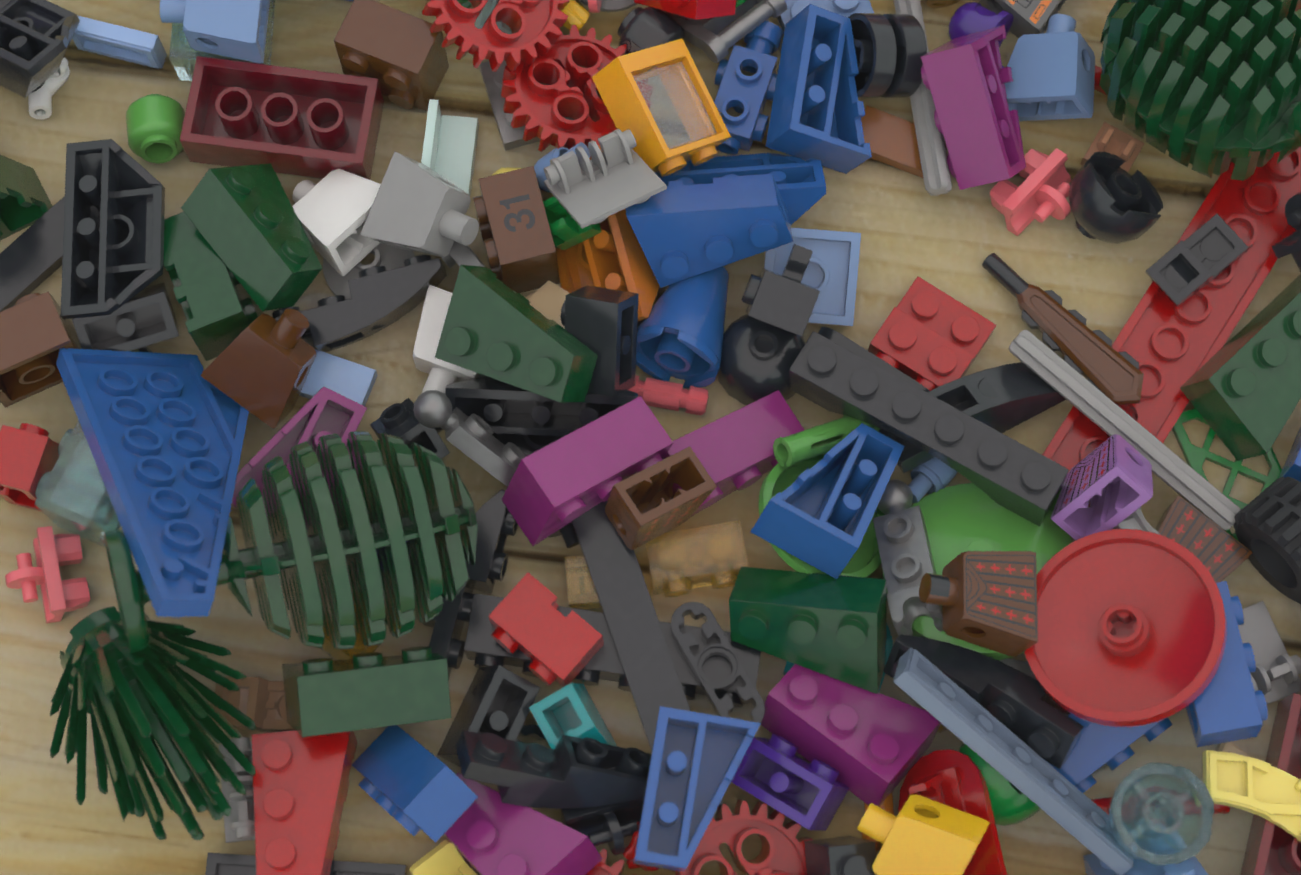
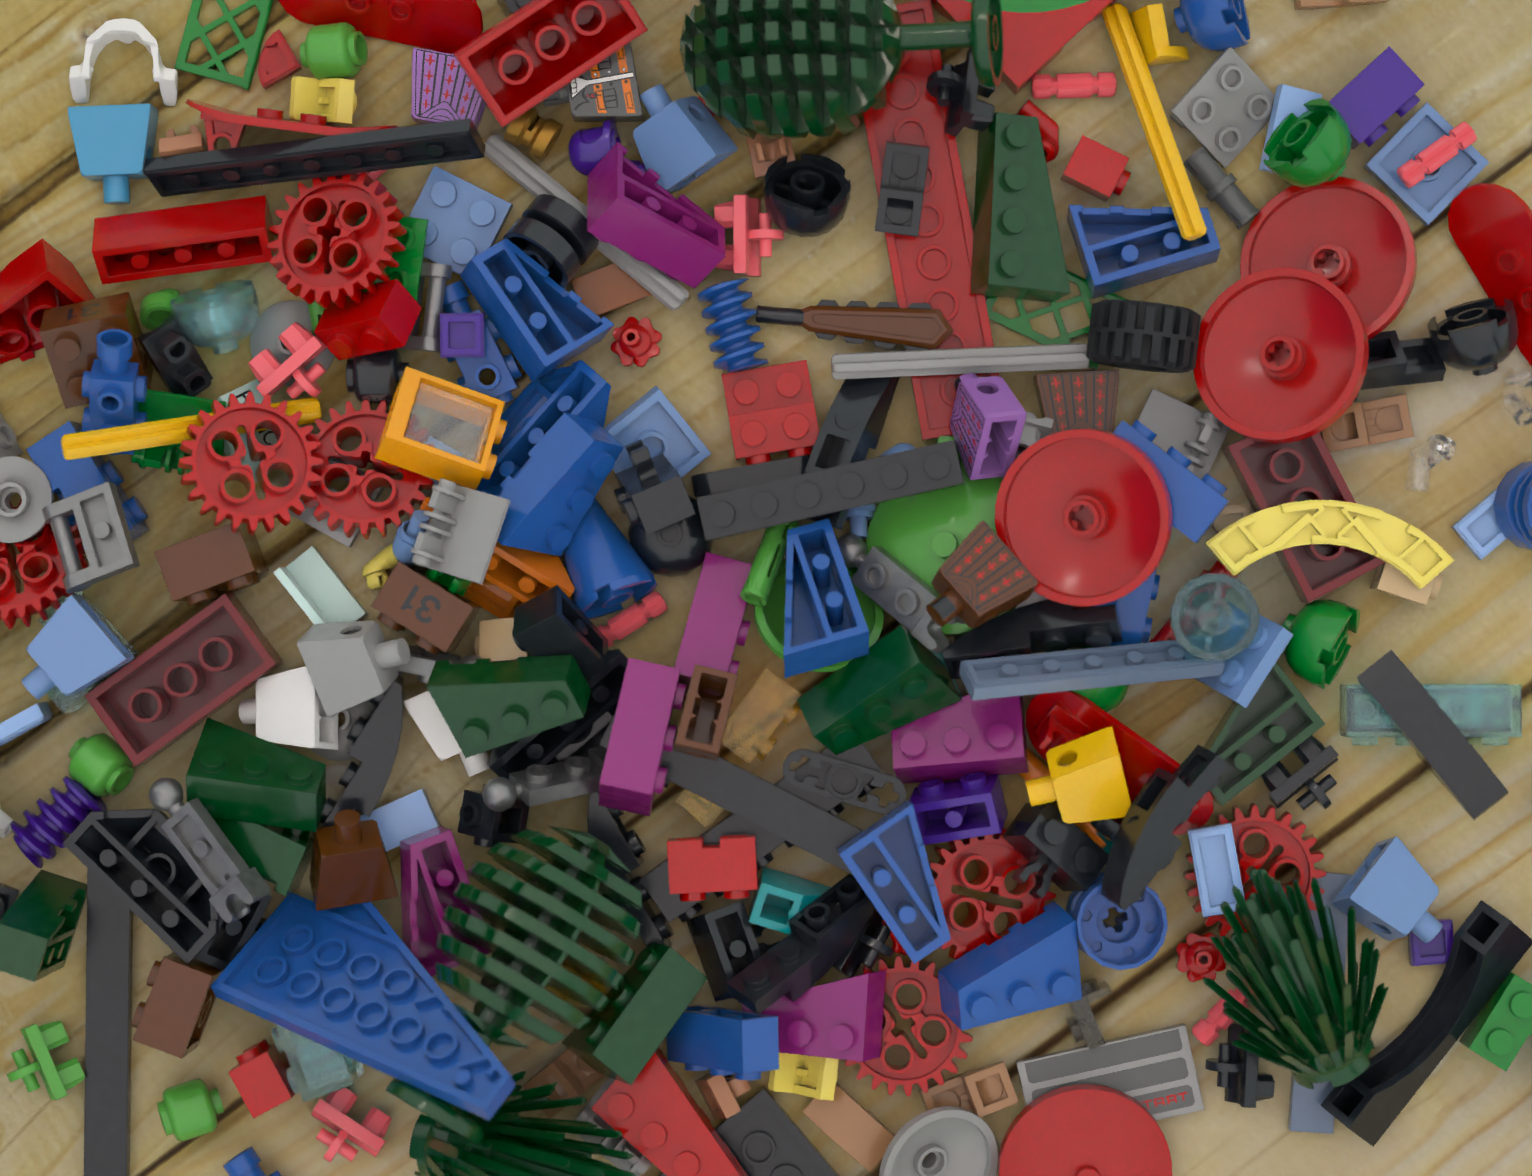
camera: 40 degrees left, 15 degrees up
none -> dark purple piece [10,776,108,868]
none -> flat silver plate [149,777,271,923]
none -> dark purple tile [440,313,485,358]
none -> red plant [610,317,662,368]
none -> nougat tile [695,1073,751,1119]
none -> blue piece [697,278,769,373]

